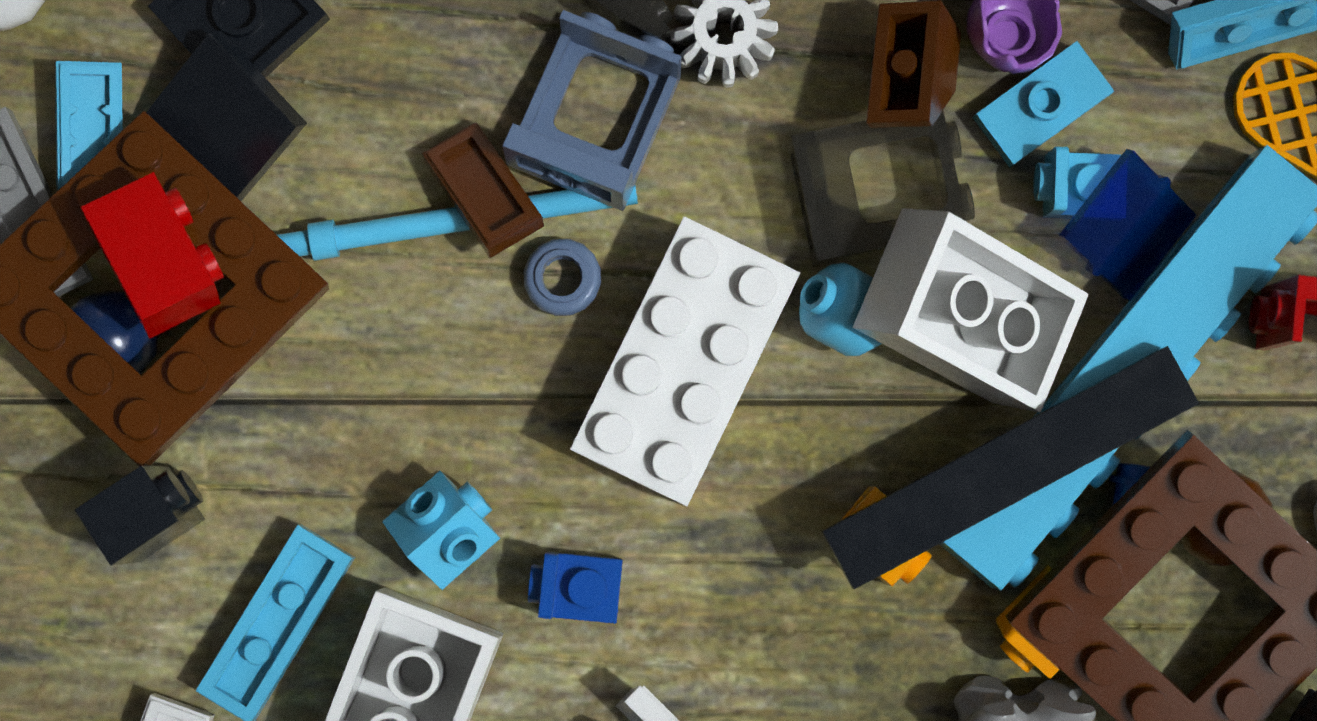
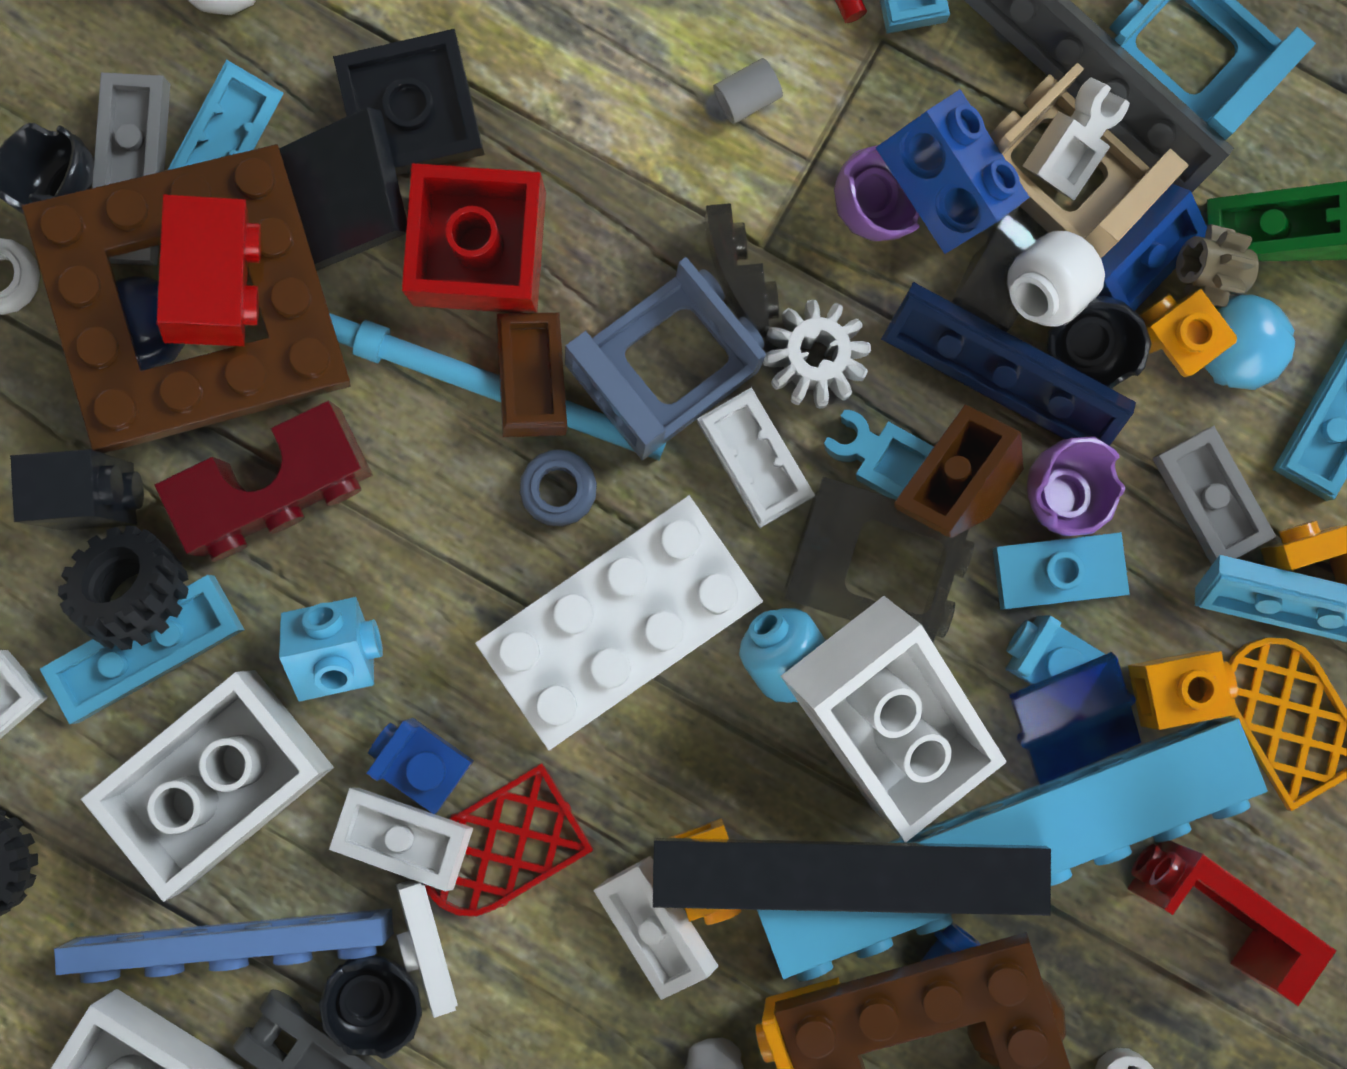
camera: 30 degrees right, 0 degrees up
none -> black tyre [58,525,189,650]
none -> dark red arch [154,400,373,561]
none -> white plate [329,788,473,892]
none -> red brick [402,163,546,313]
none -> red window [424,763,594,917]
none -> white plate [593,856,718,1000]
none -> white plate [697,387,815,528]
none -> medium azure plate [824,410,934,502]
none -> light orange brick [1128,651,1238,730]

